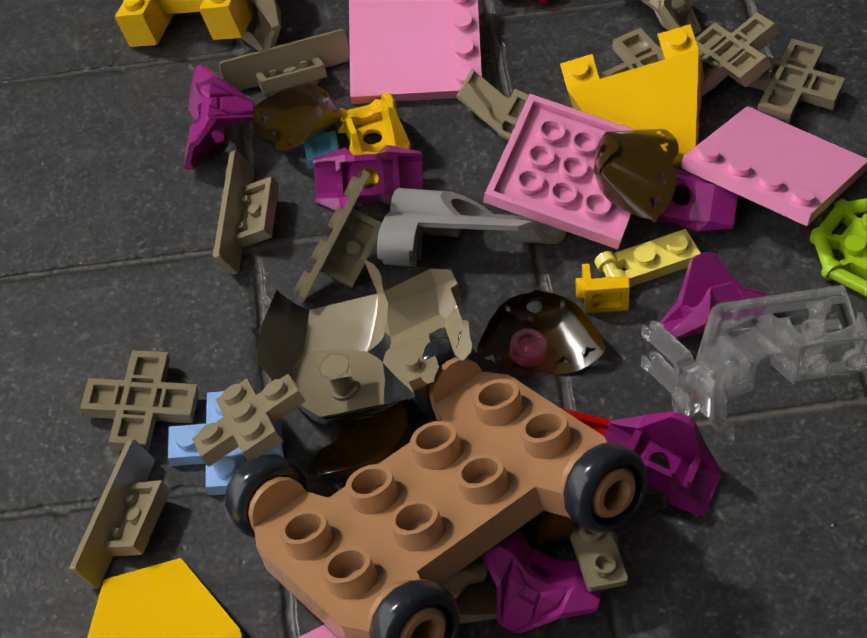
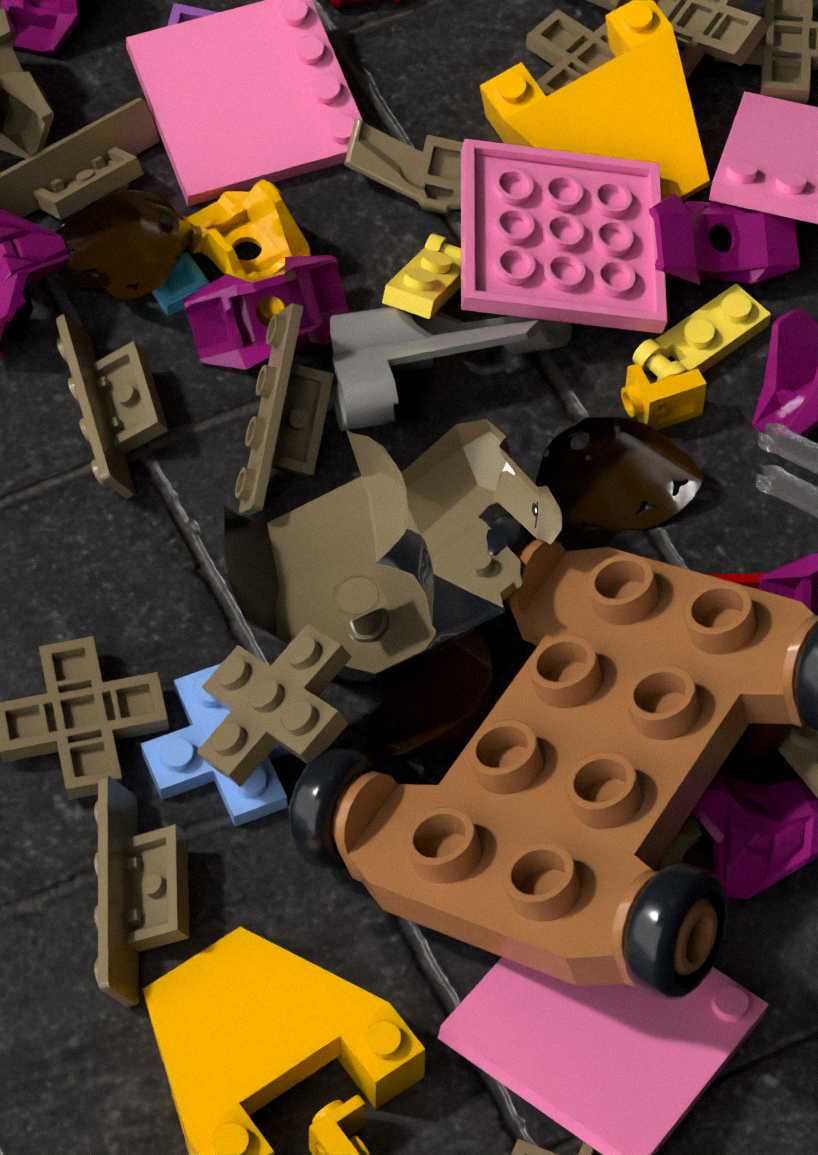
camera: 25 degrees left, 5 degrees up
clear pink tile [509,329,547,367] -> none
dark brown piece [594,129,679,220] -> none
none -> light yellow plate [382,233,461,319]

